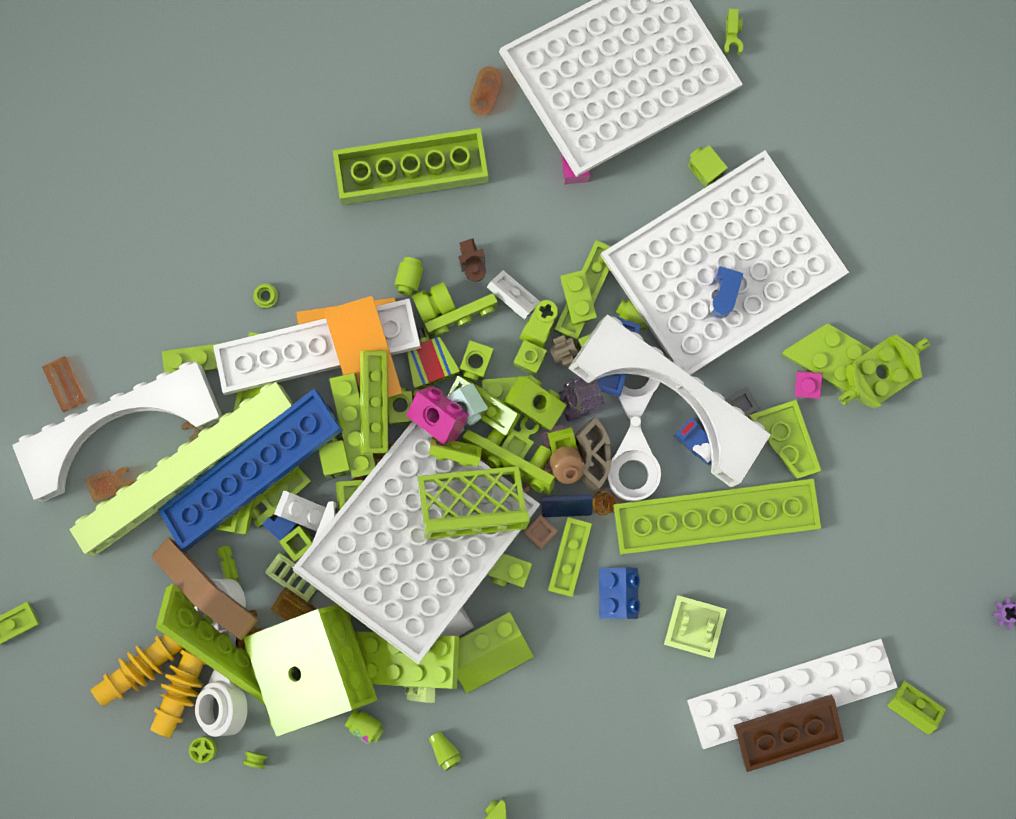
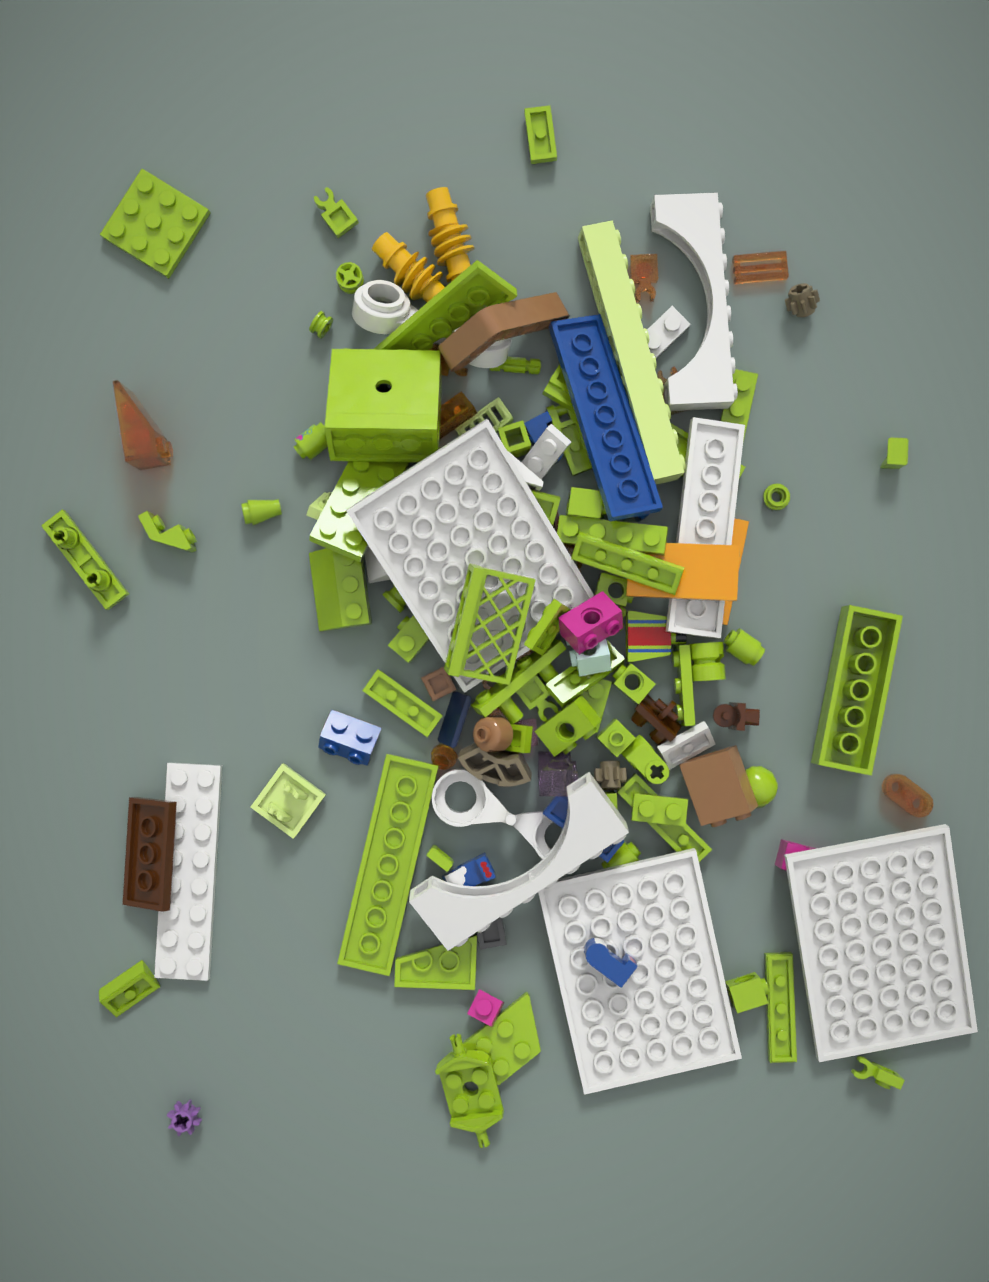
camera: 110 degrees right, 5 degrees up
none -> lime plate [313,187,359,239]
none -> lime wheel [382,584,406,613]
none -> lime tile [426,845,454,872]
none -> reddish brown hips [631,694,682,745]
none -> white plate [647,306,691,359]
none -> medium nougat brick [679,745,758,827]
none -> lime hair [745,766,778,808]
none -> lime tile [764,952,797,1063]
none -> dark tan gear [785,283,820,317]
none -> lime slope [880,437,909,469]

